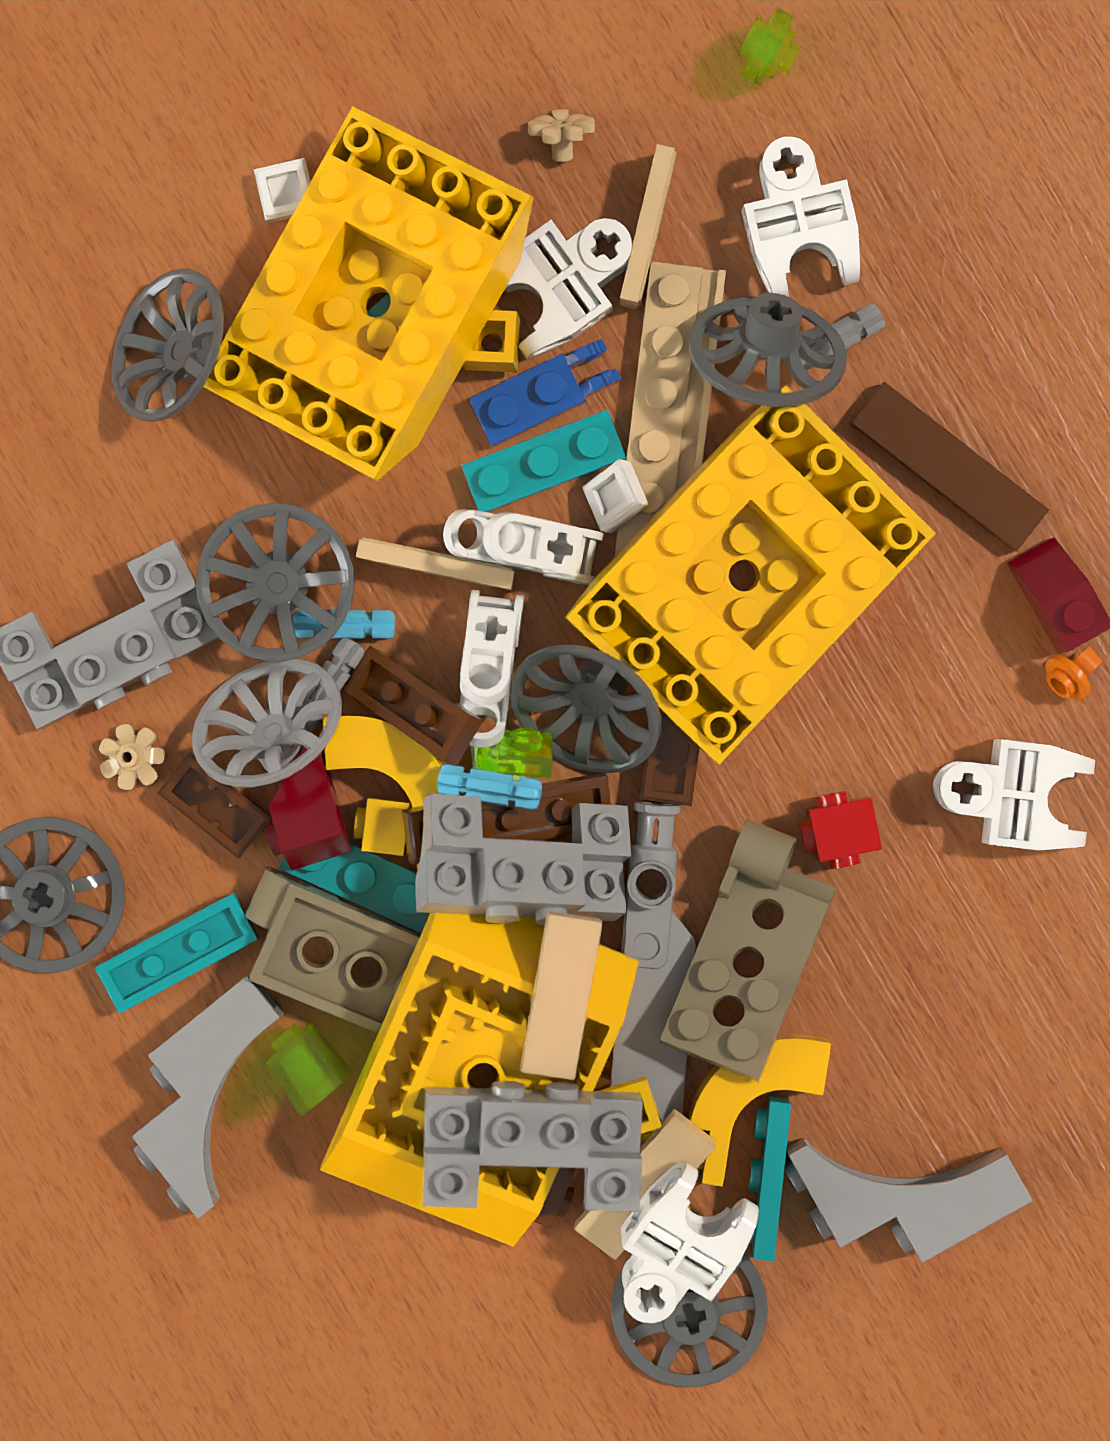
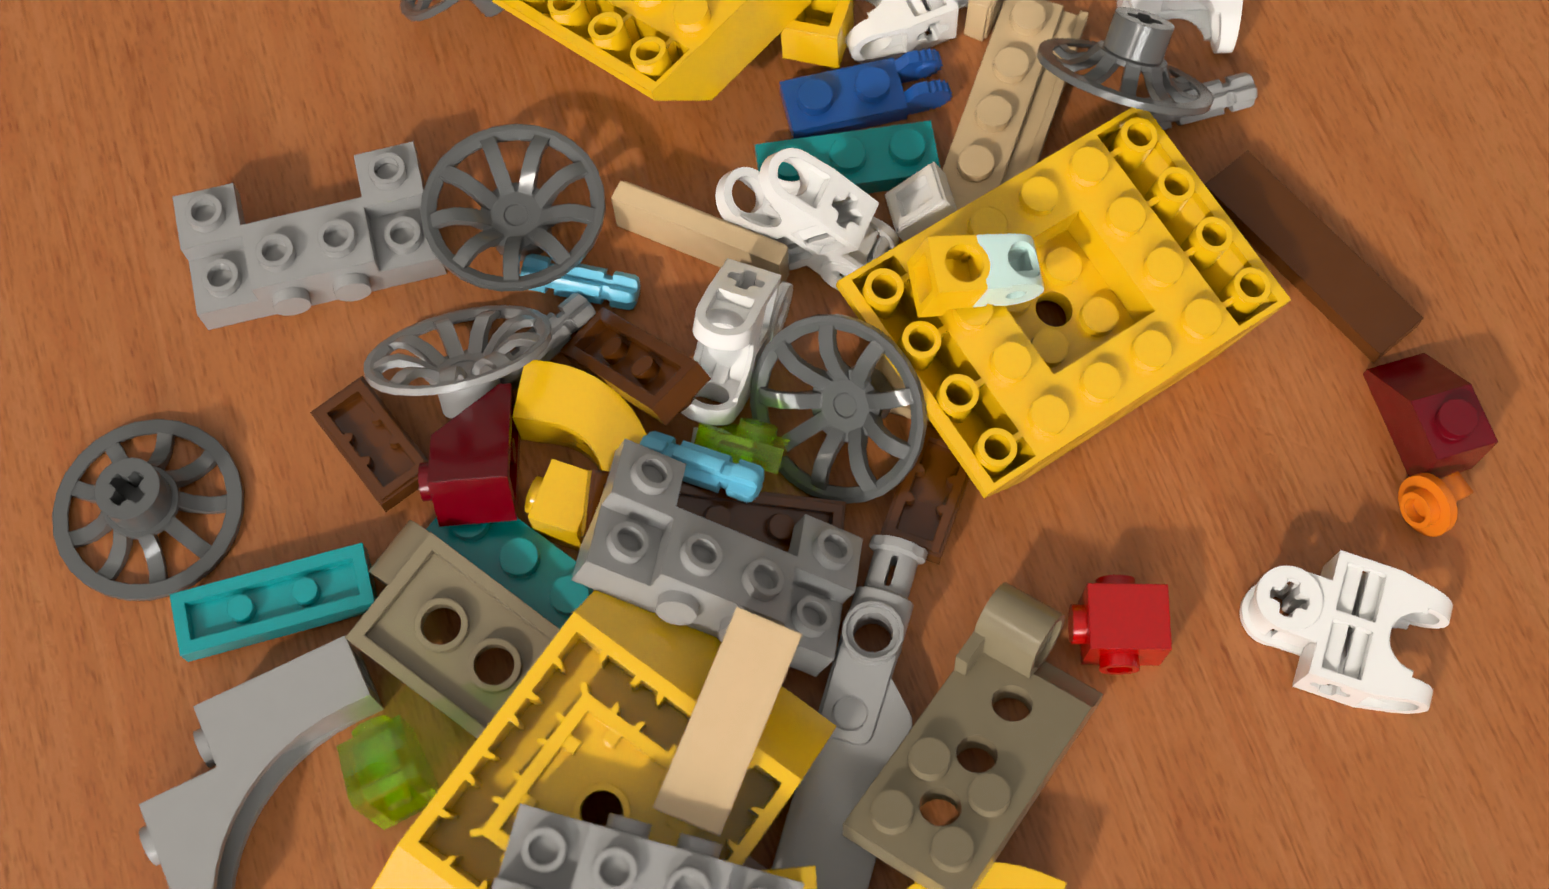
camera: 15 degrees right, 20 degrees down
tan plant [99,724,166,790] -> none
none -> leg [907,233,1044,318]

